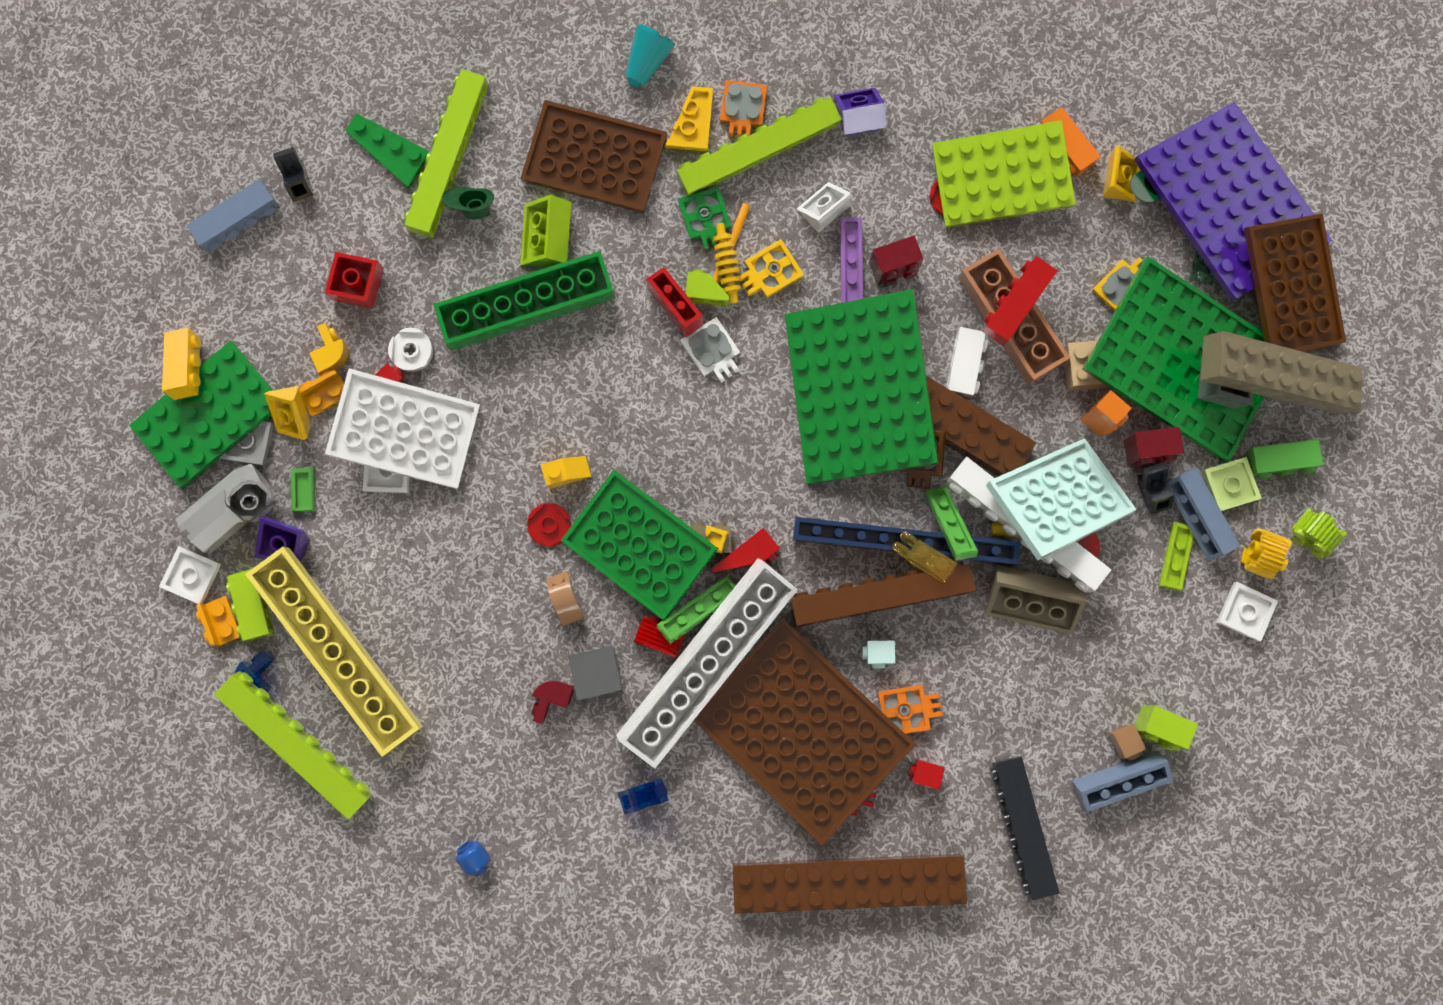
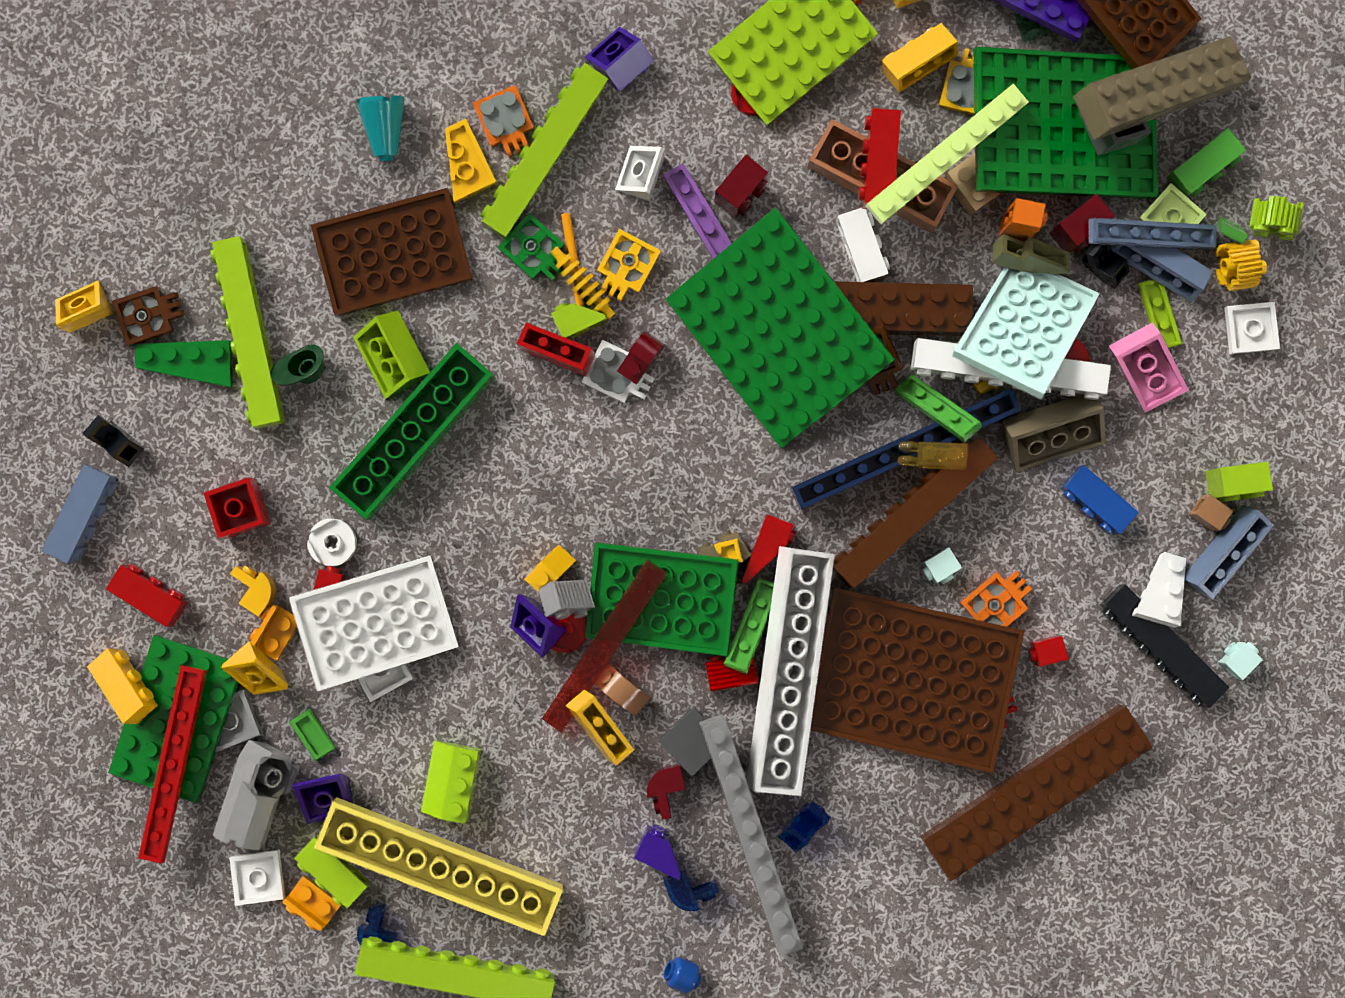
camera: 30 degrees left, 5 degrees up
none -> yellow slope [55,280,114,333]
none -> red brick [106,563,188,627]
none -> reddish brown piece [112,286,185,347]
none -> red plate [138,665,207,864]
none -> lime slope [421,740,481,824]
none -> dark purple slope [510,594,566,657]
none -> light grey brick [538,580,595,620]
none -> clear red plate [542,560,668,732]
none -> yellow brick [566,690,634,766]
none -> dark red brick [617,331,666,385]
none -> dark purple slope [634,824,681,880]
none -> clear blue brick [664,869,719,912]
none -> light grey brick [699,714,803,957]
none -> yellowish green plate [866,84,1029,224]
none -> yellow brick [882,23,958,93]
none -> olive slope [992,234,1070,274]
none -> blue brick [1060,465,1139,535]
none -> sand blue tile [1089,218,1217,250]
none -> bright pink slope [1109,323,1189,413]
none -> white wing [1132,552,1186,628]
none -> bright green tile [1217,216,1248,244]
none -> light aqua brick [1218,642,1263,680]

